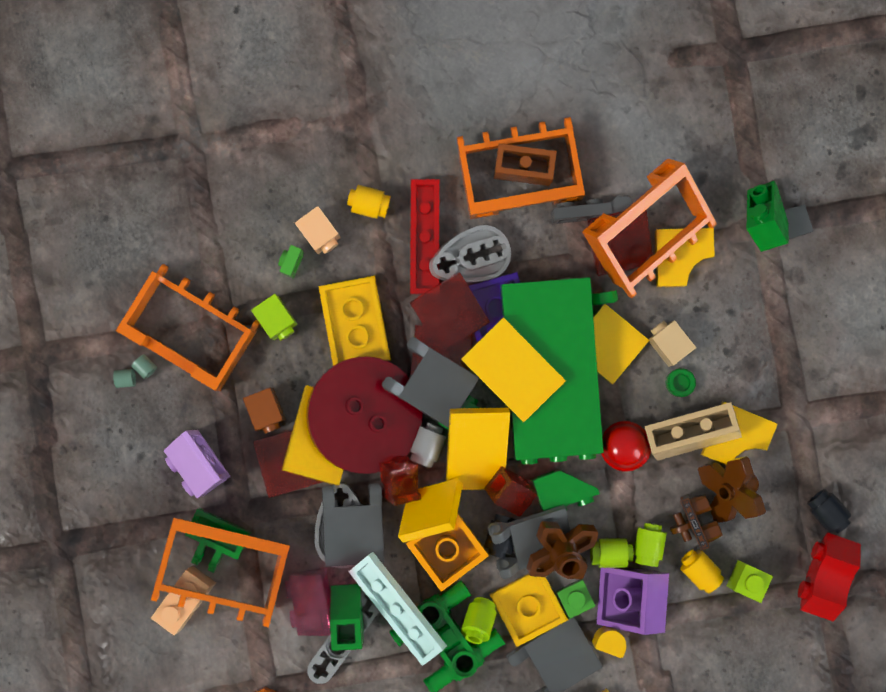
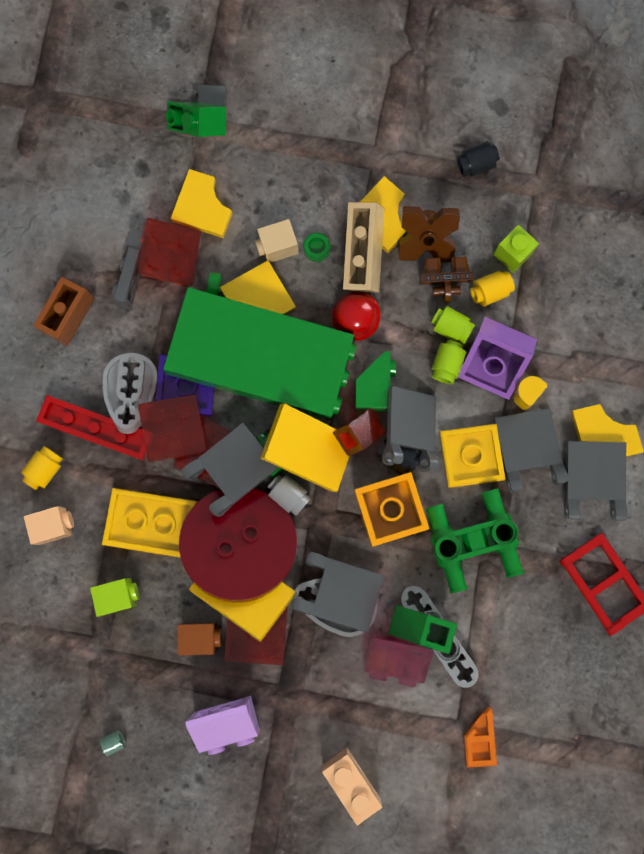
camera: 65 degrees left, 5 degrees down
sand green piece [113,369,136,388] -> none
orange hinge [116,264,261,391] -> none
orange hinge [151,517,290,627] -> none
green hinge [185,508,252,573] -> none
bright green plate [278,245,304,279] -> none
light aqua plate [348,552,447,666] -> none
clear red brick [381,456,421,506] -> none
yellow tile [398,478,463,543] -> none
orange hinge [457,117,585,219] -> none
yellow tile [461,317,566,422] -> none
lime brick [461,597,497,644] -> none
reddish brown plant [526,521,599,580] -> none
bright green plate [556,579,595,619] -> none
orange hinge [582,159,717,298] -> none
red brick [798,532,861,621] -> none

